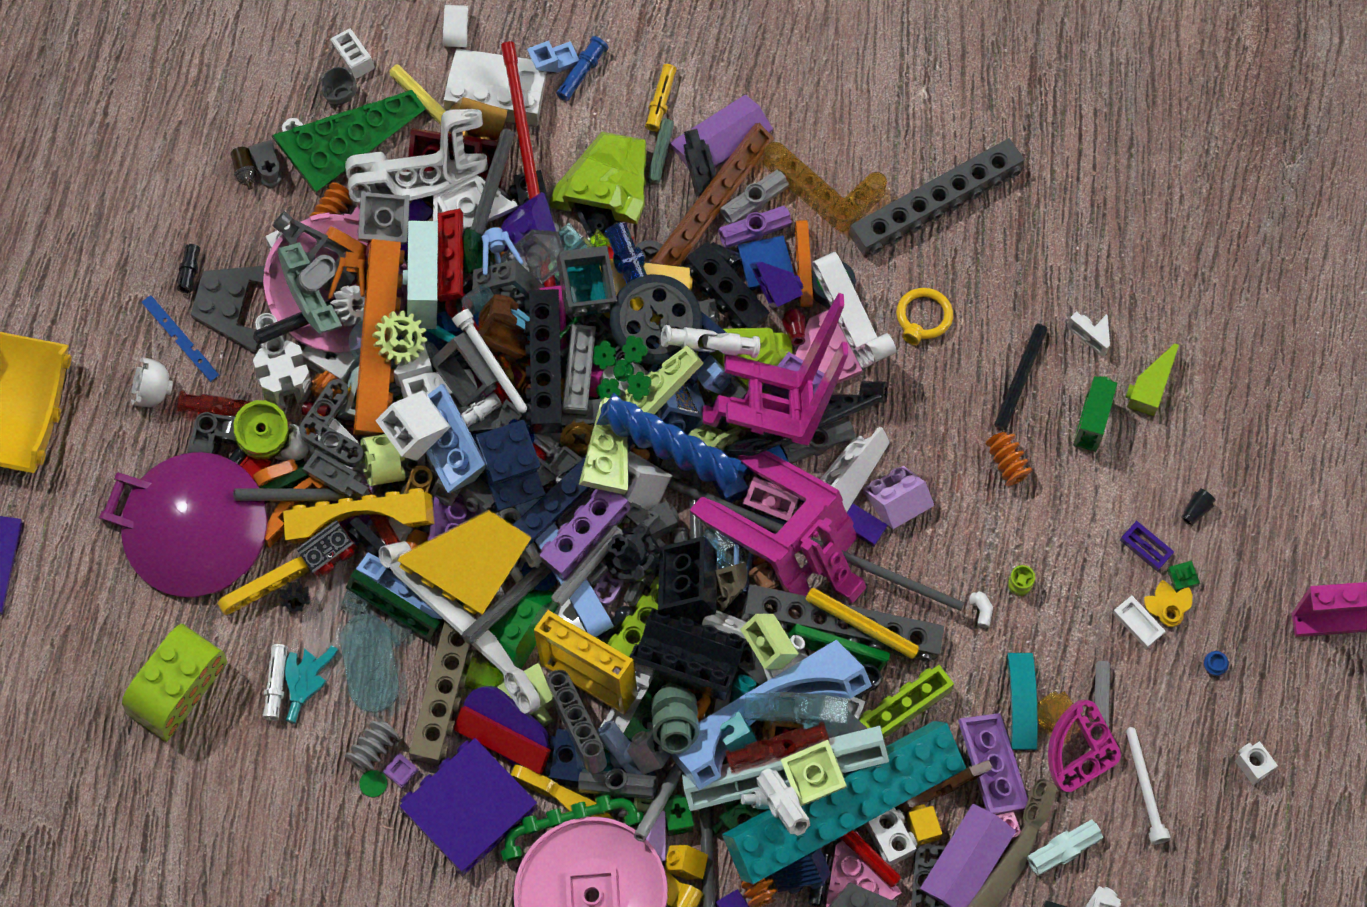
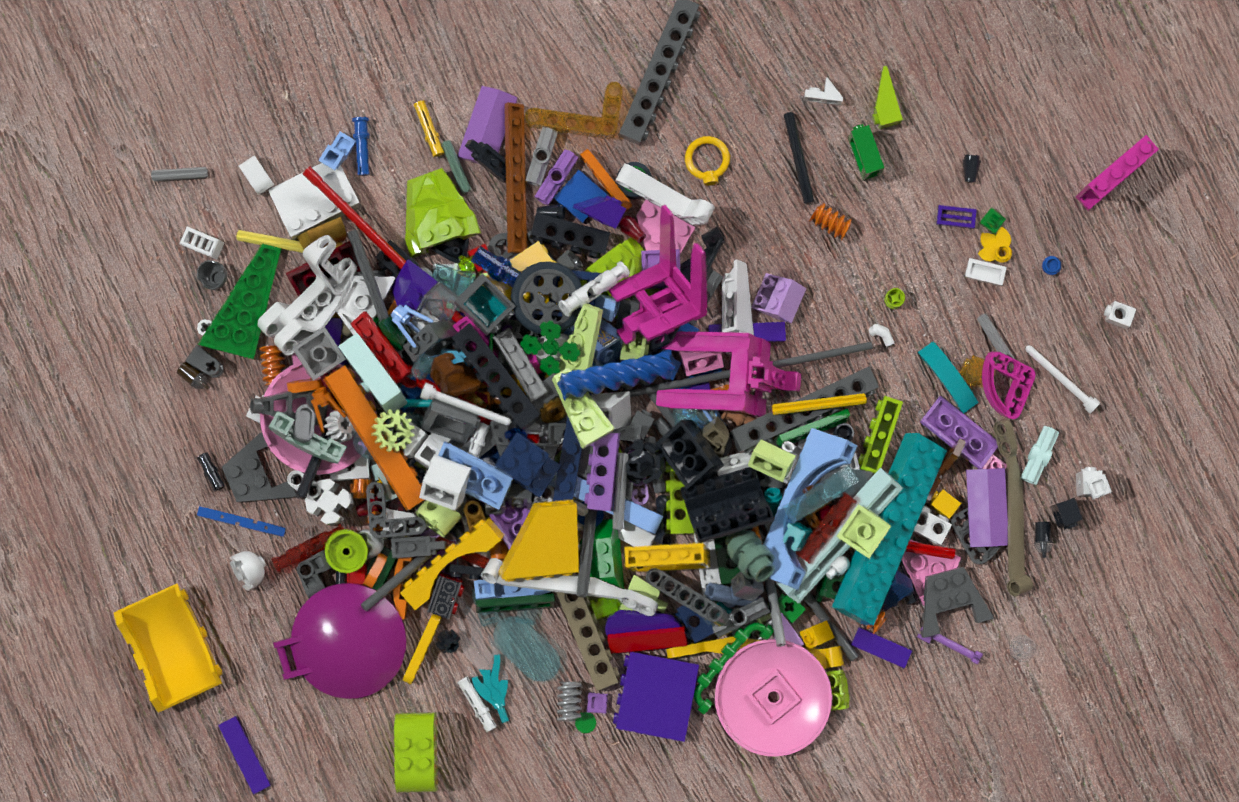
camera: 30 degrees left, 15 degrees up
white piece [757,768,810,836] -> none

